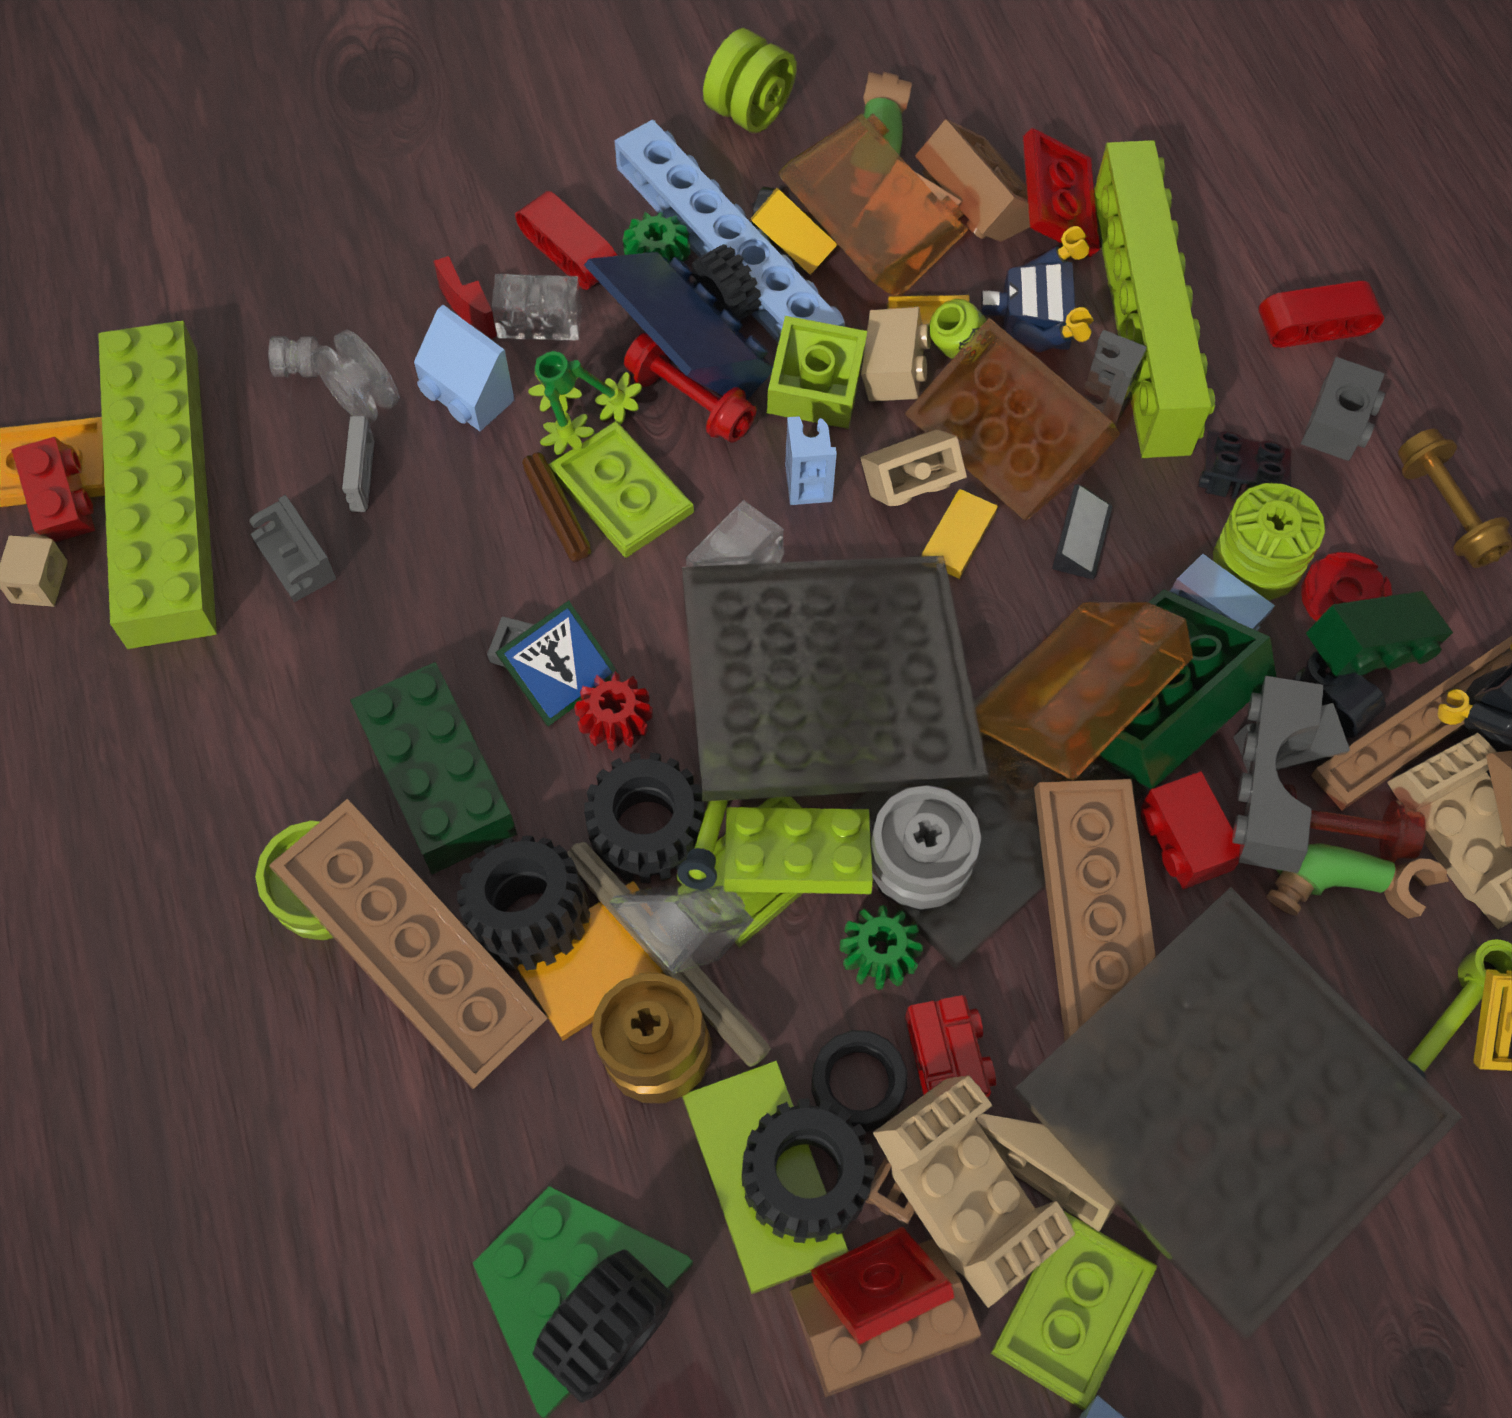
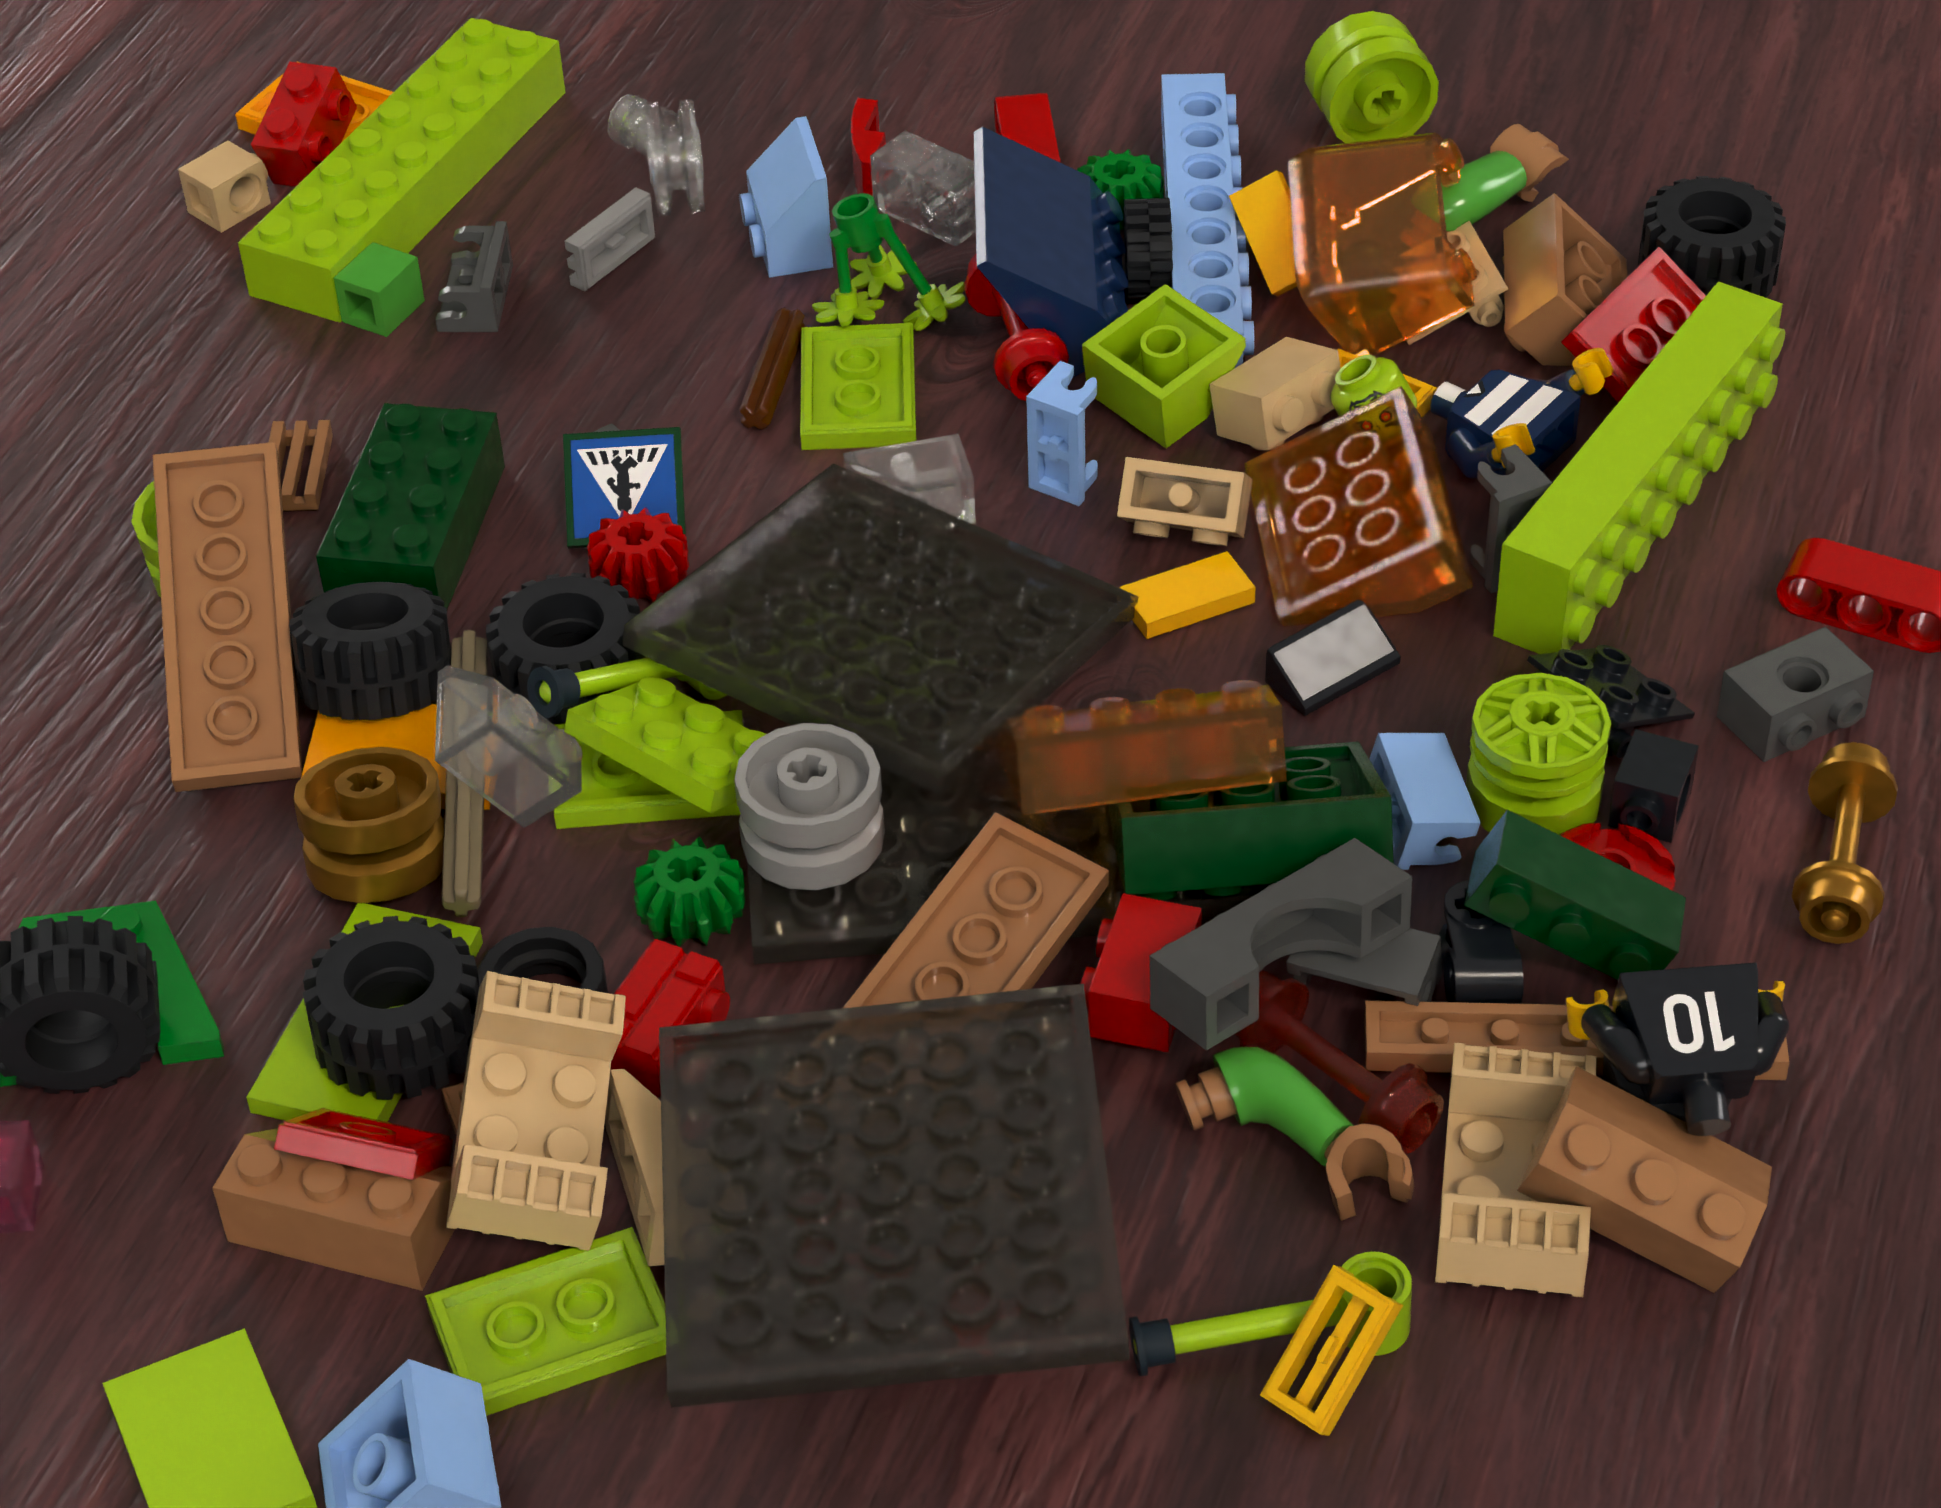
camera: 40 degrees right, 20 degrees down
none -> medium nougat tile [268,420,333,511]
none -> bright green brick [334,242,425,337]
none -> black brick [1608,729,1699,843]
none -> black tyre [1638,176,1786,298]

